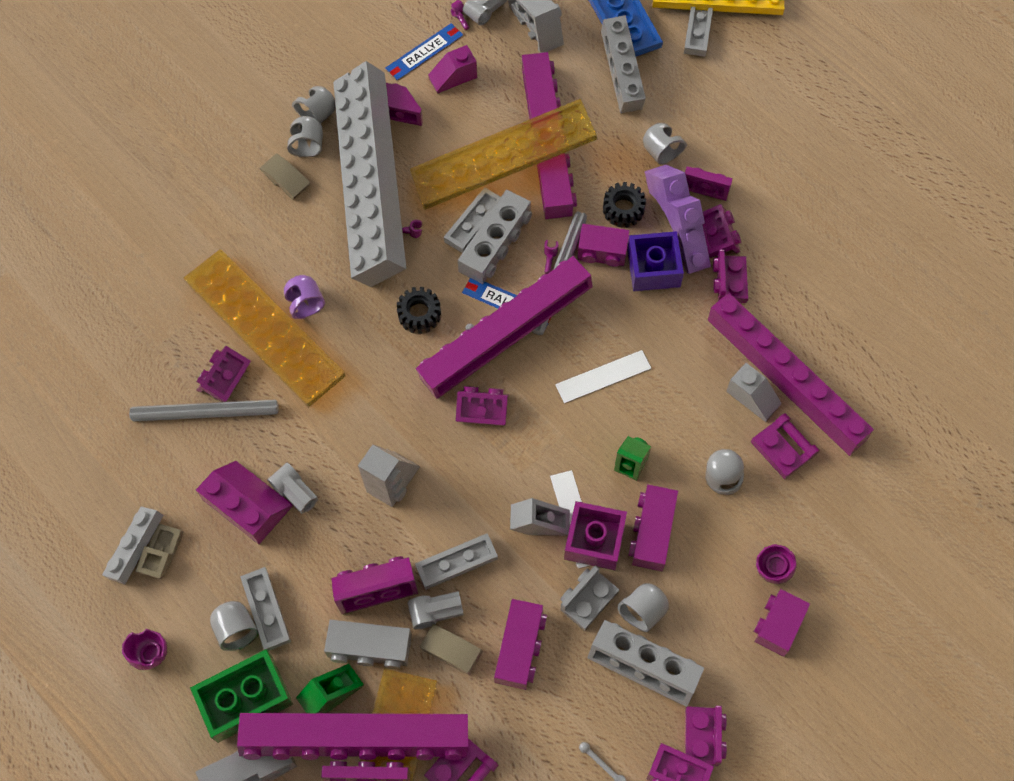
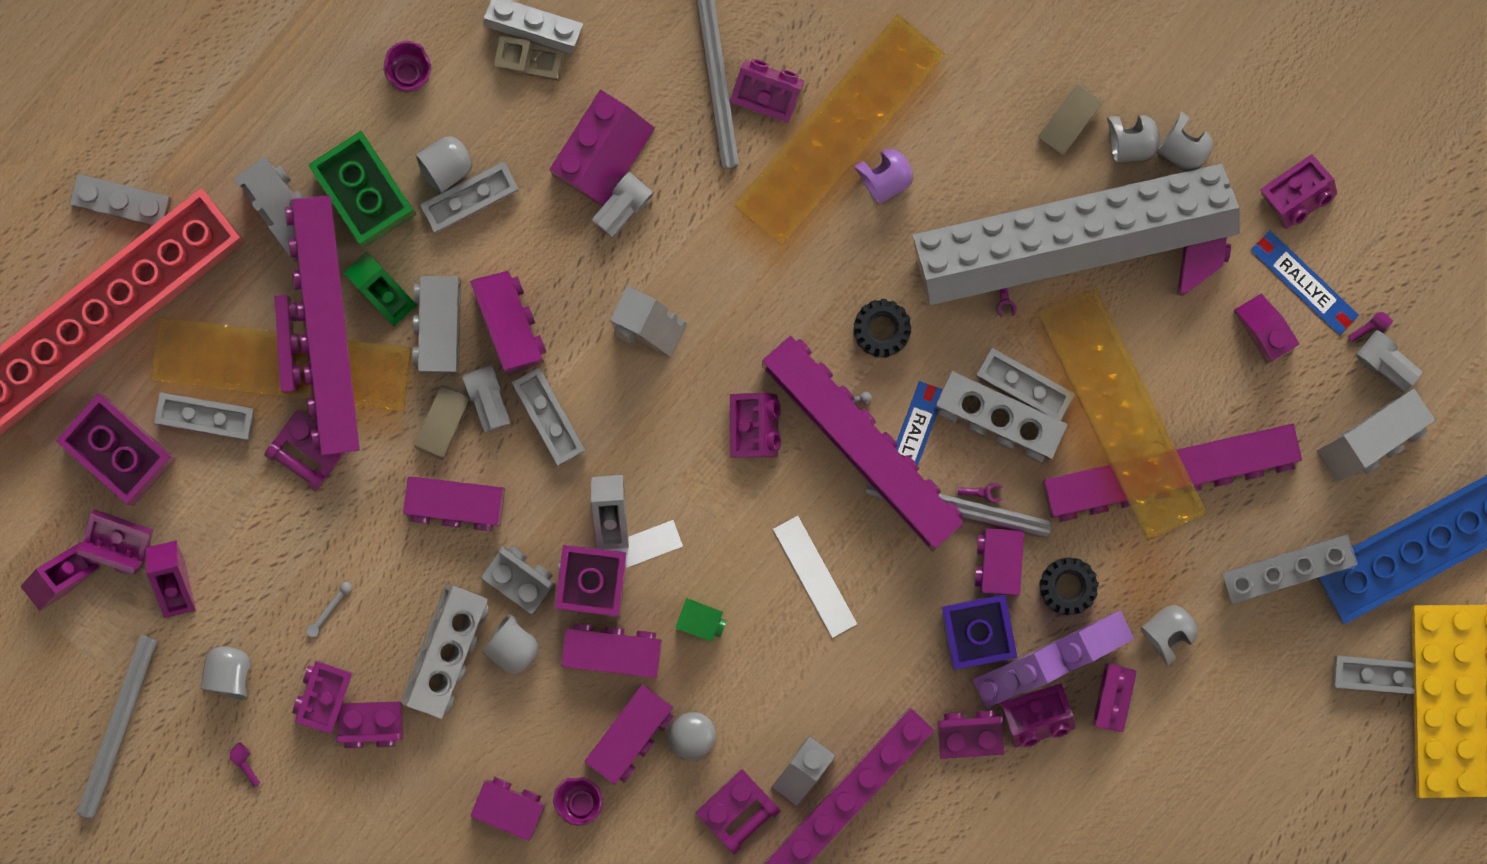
camera: 85 degrees right, 20 degrees up
none -> magenta brick [584,684,674,785]
none -> magenta bracket [1260,154,1337,229]

